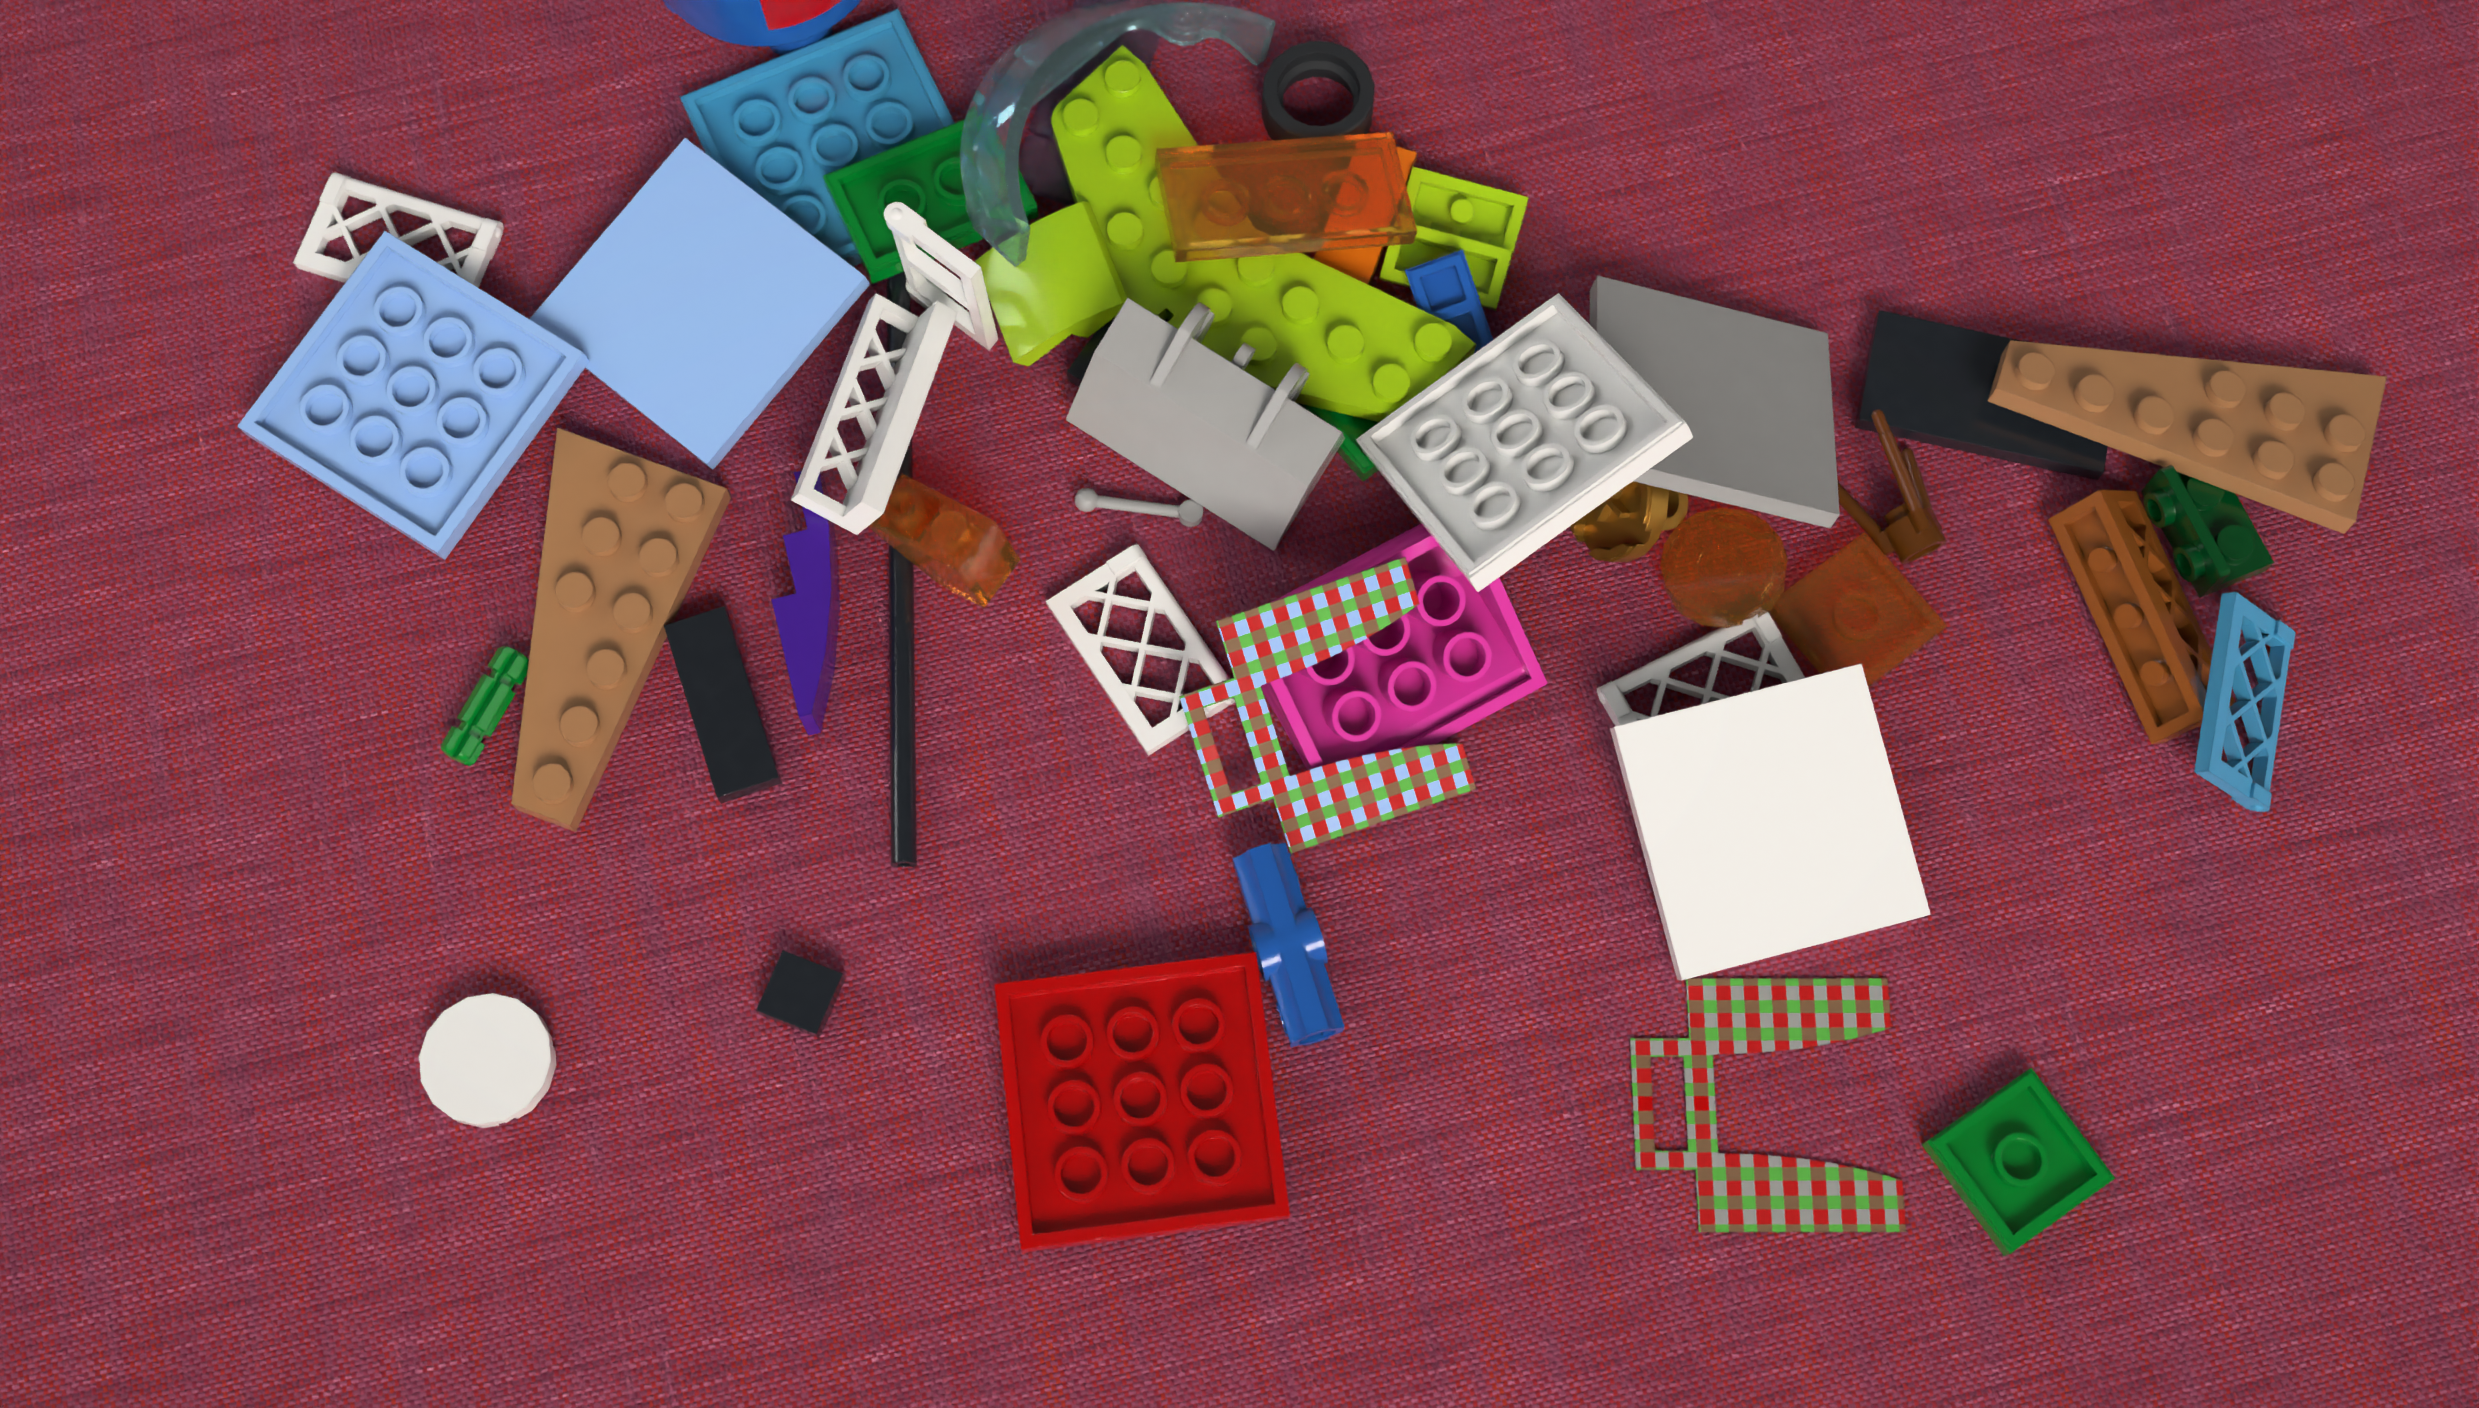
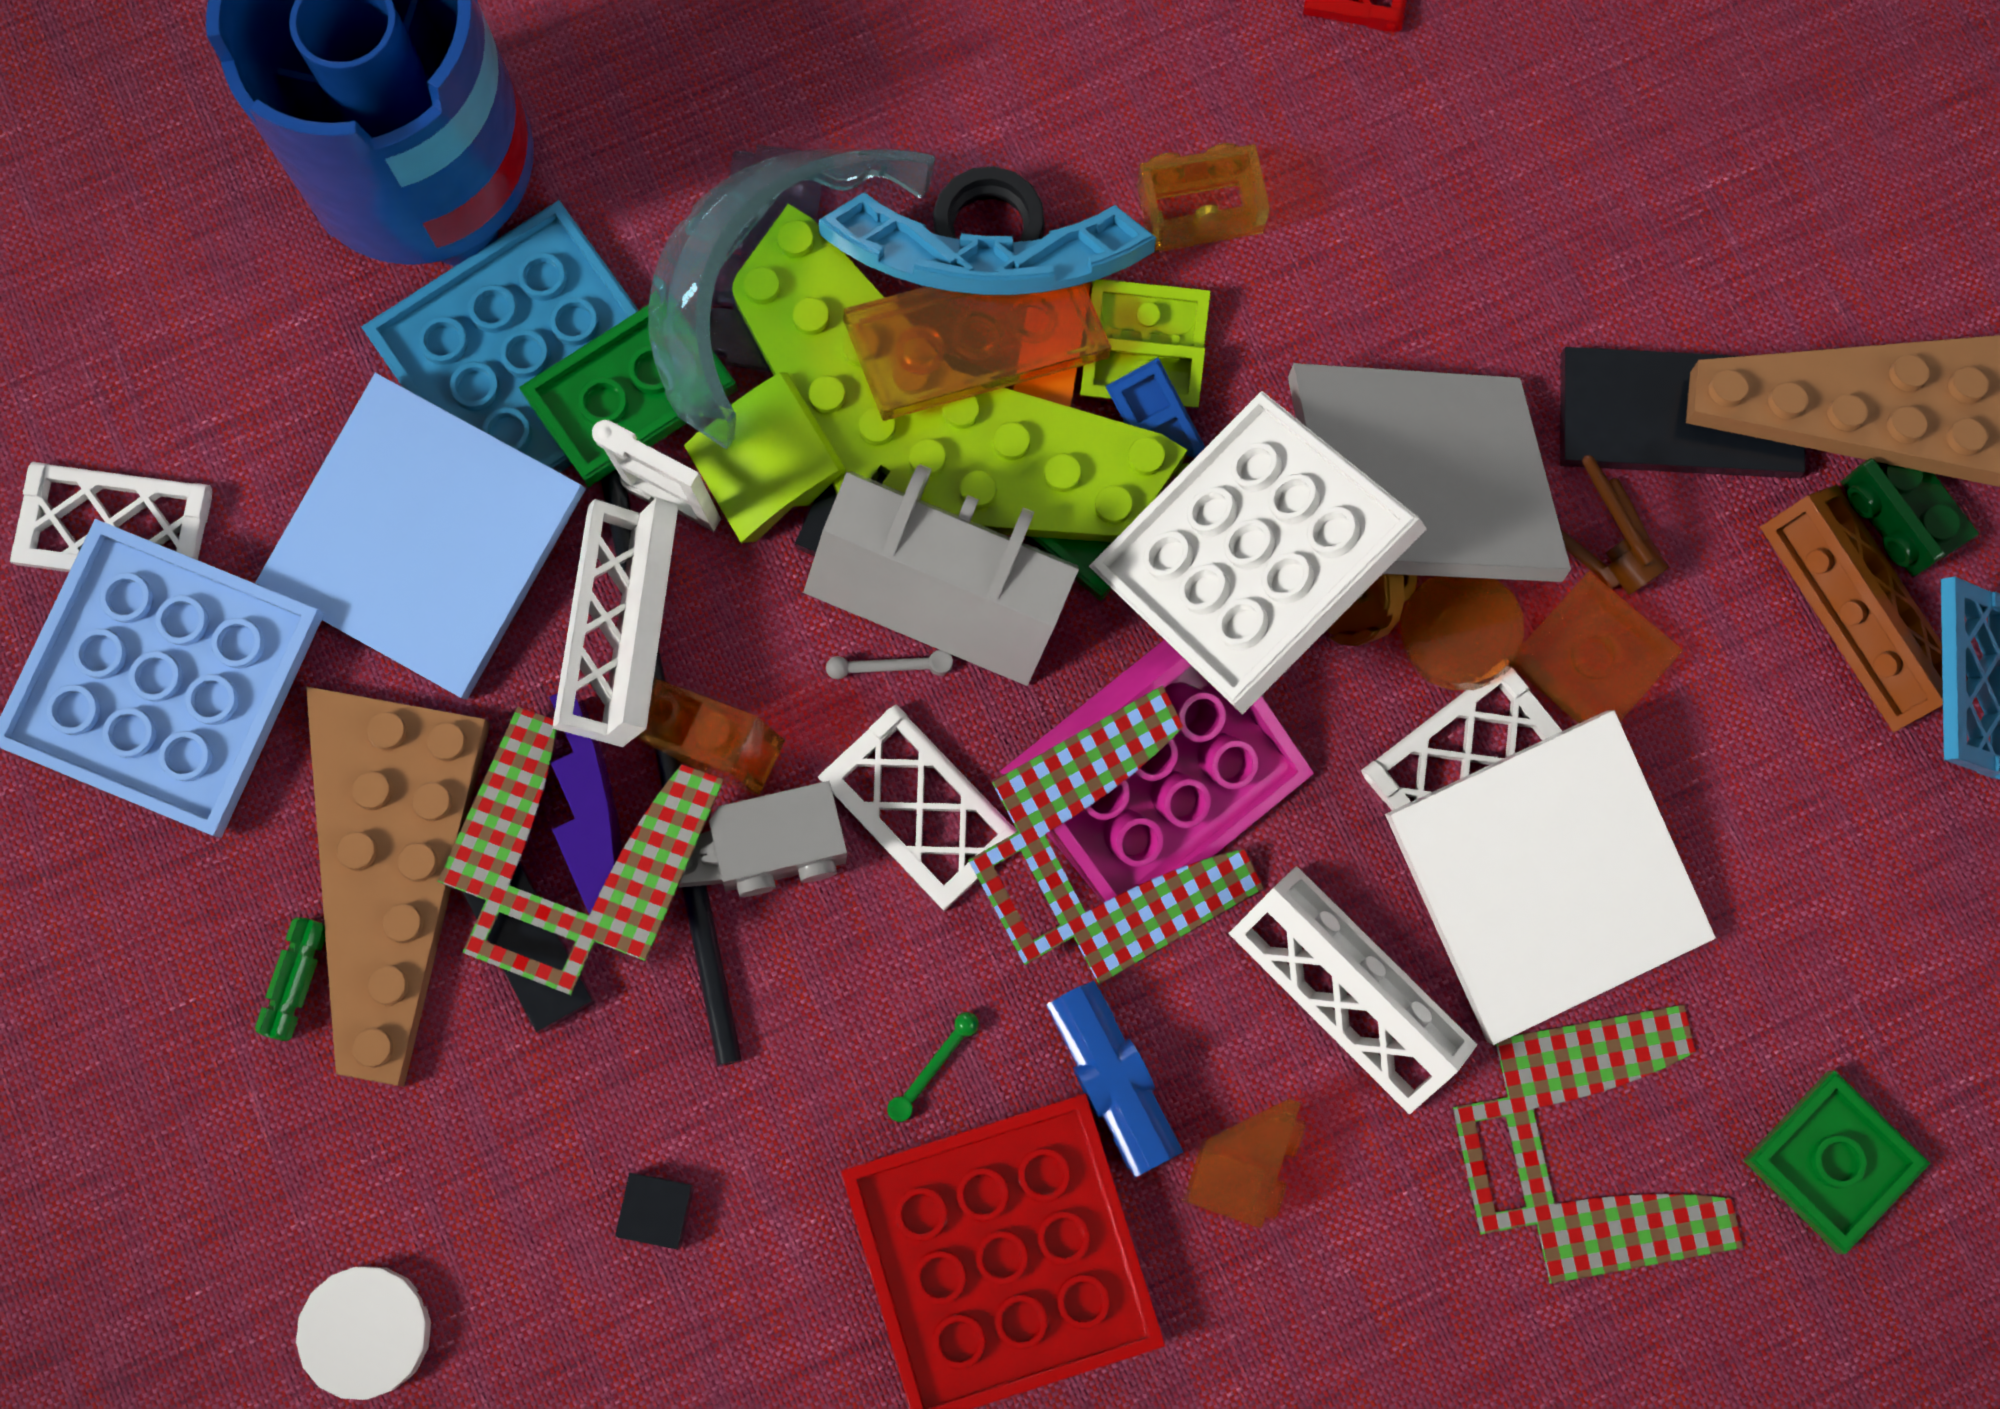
camera: 10 degrees left, 5 degrees up
none -> piece [437,707,724,995]
none -> light grey hinge [678,781,847,897]
none -> dark azure tile [819,192,1156,295]
none -> green hinge [887,1012,979,1122]
none -> clear yellow window [1137,143,1270,252]
none -> clear orange slope [1182,1099,1306,1228]
none -> white fence [1228,866,1478,1115]

